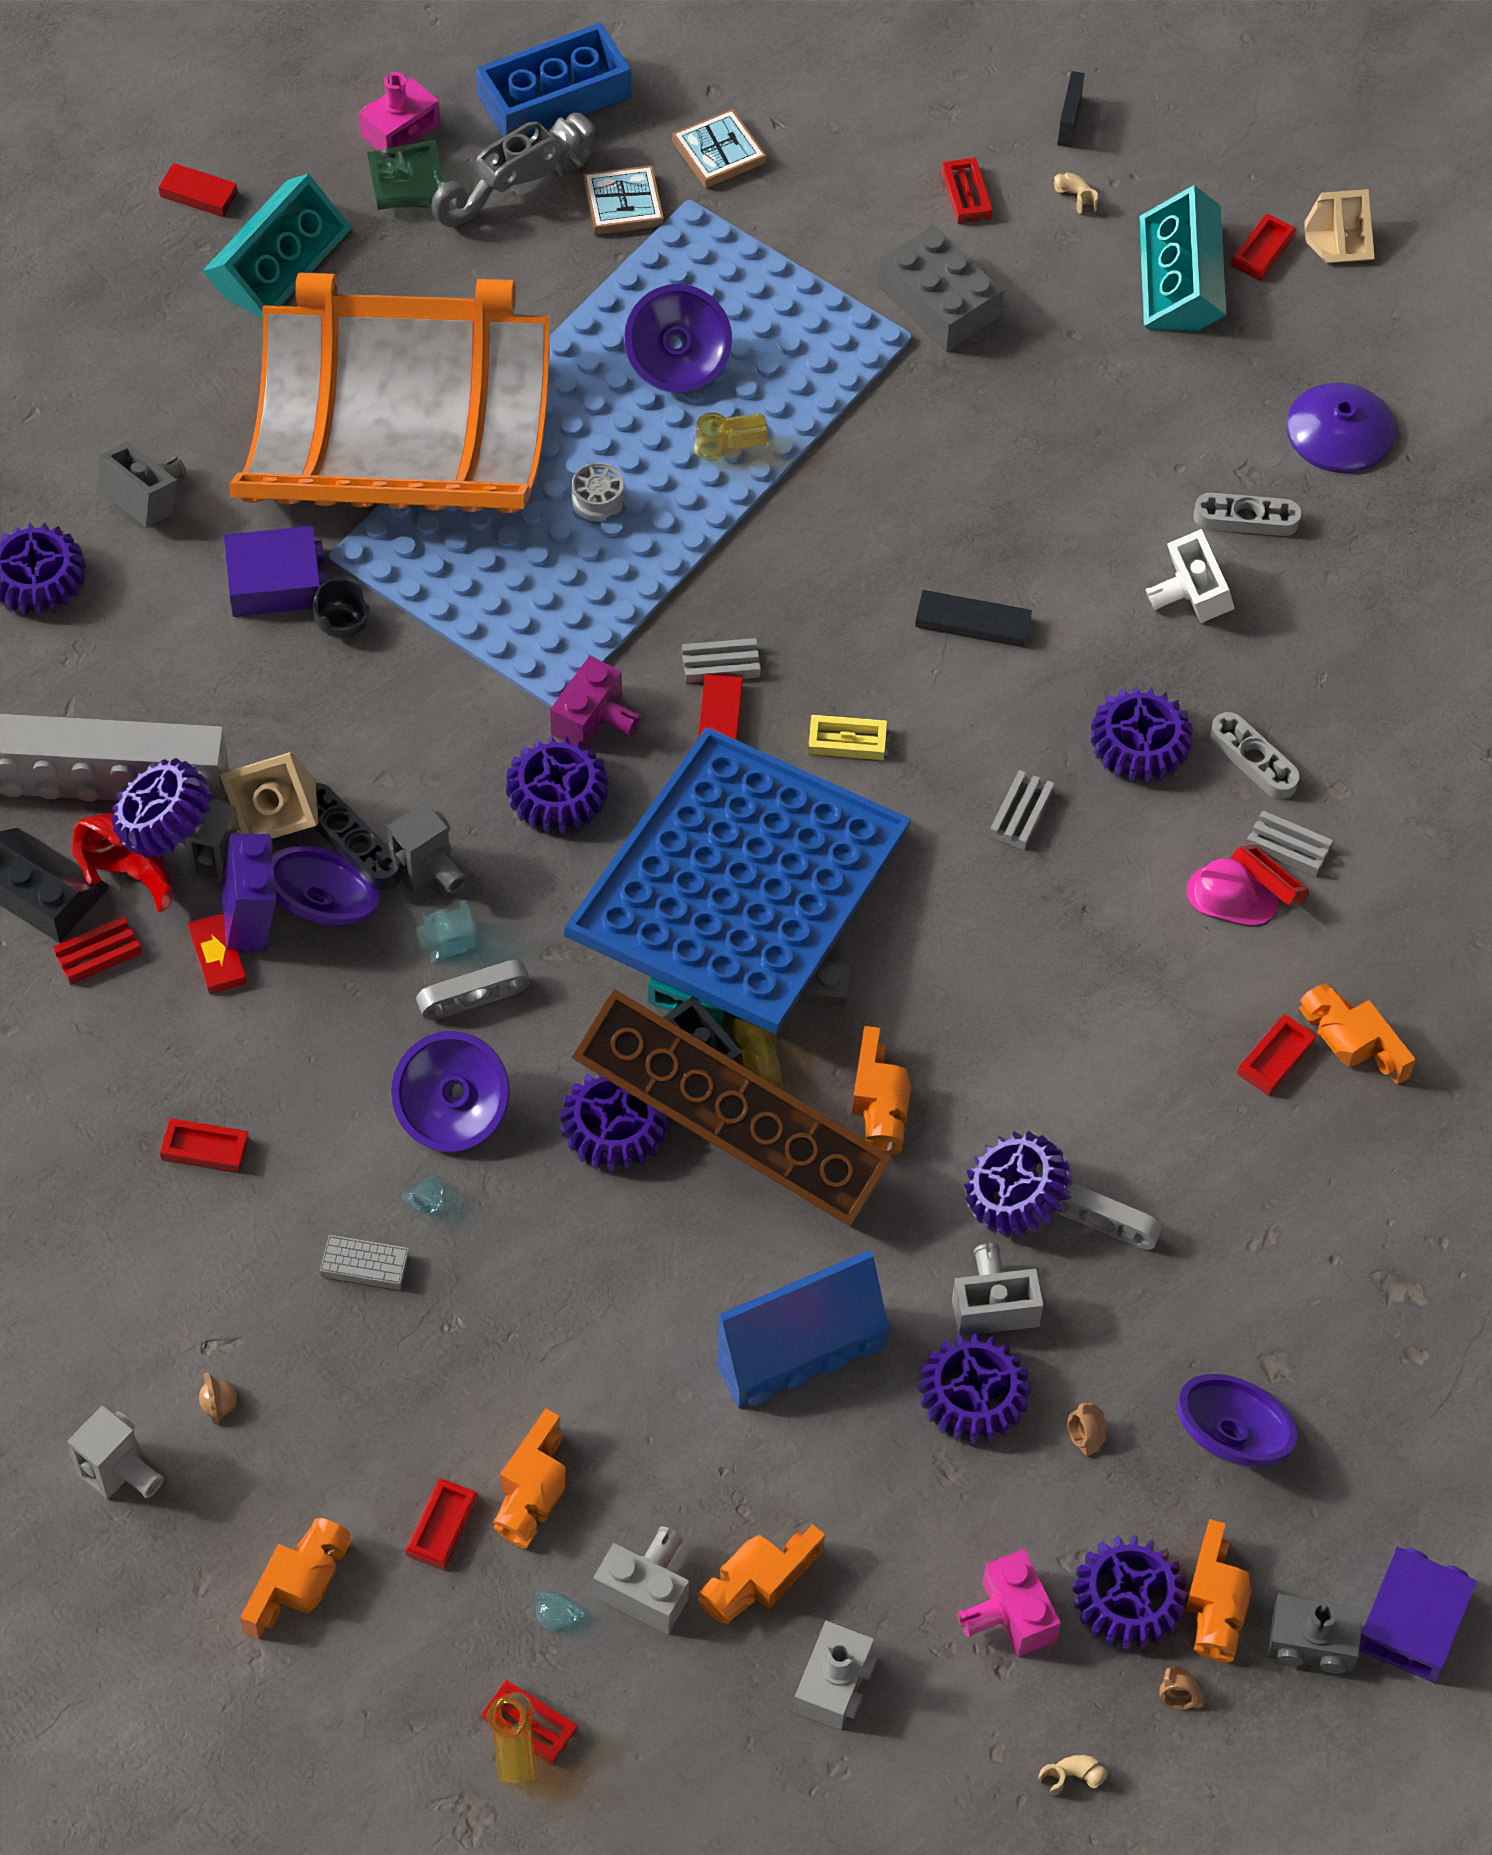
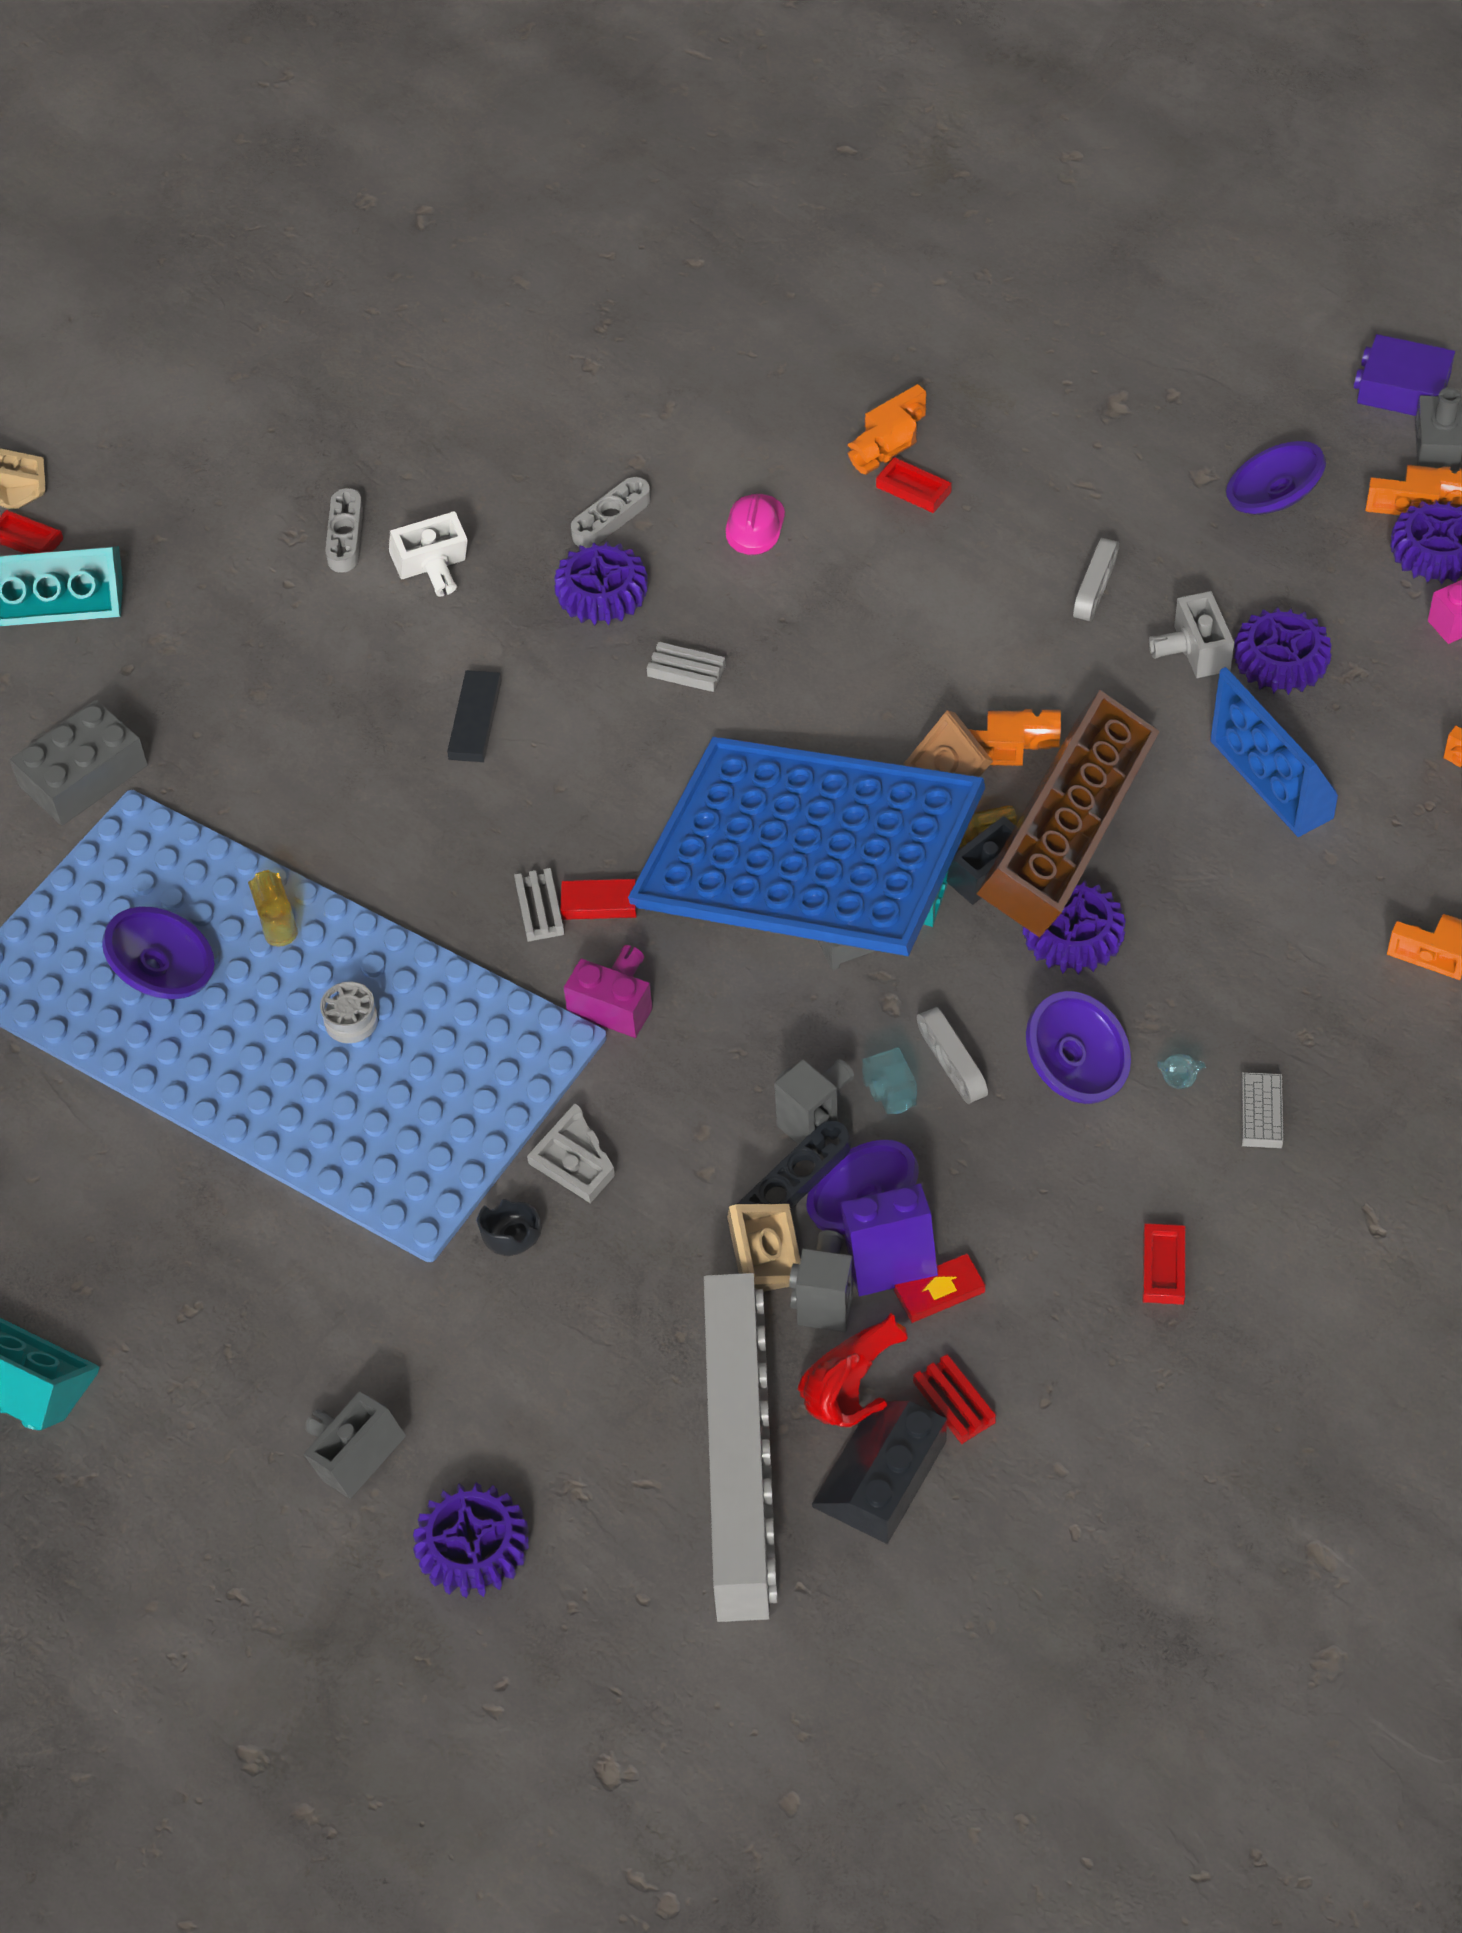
camera: 90 degrees left, 5 degrees down
dark purple gear [110,758,213,858] -> none
medium nougat piece [199,1372,237,1424] -> none
dark purple brick [224,526,327,617] -> none
flat silver panel [230,273,550,513] -> none
dark purple gear [505,735,609,835] -> none
light yellow tile [808,715,887,760] -> none
dark purple gear [964,1131,1074,1238] -> none
medium nougat piece [1067,1403,1108,1456] -> none
red tile [1230,845,1310,905] -> none
light grey tile [1246,810,1333,877] -> none
dark purple dish [1287,382,1396,473] -> none
none -> light grey wing [527,1104,615,1203]
none -> medium nougat tile [903,710,993,777]

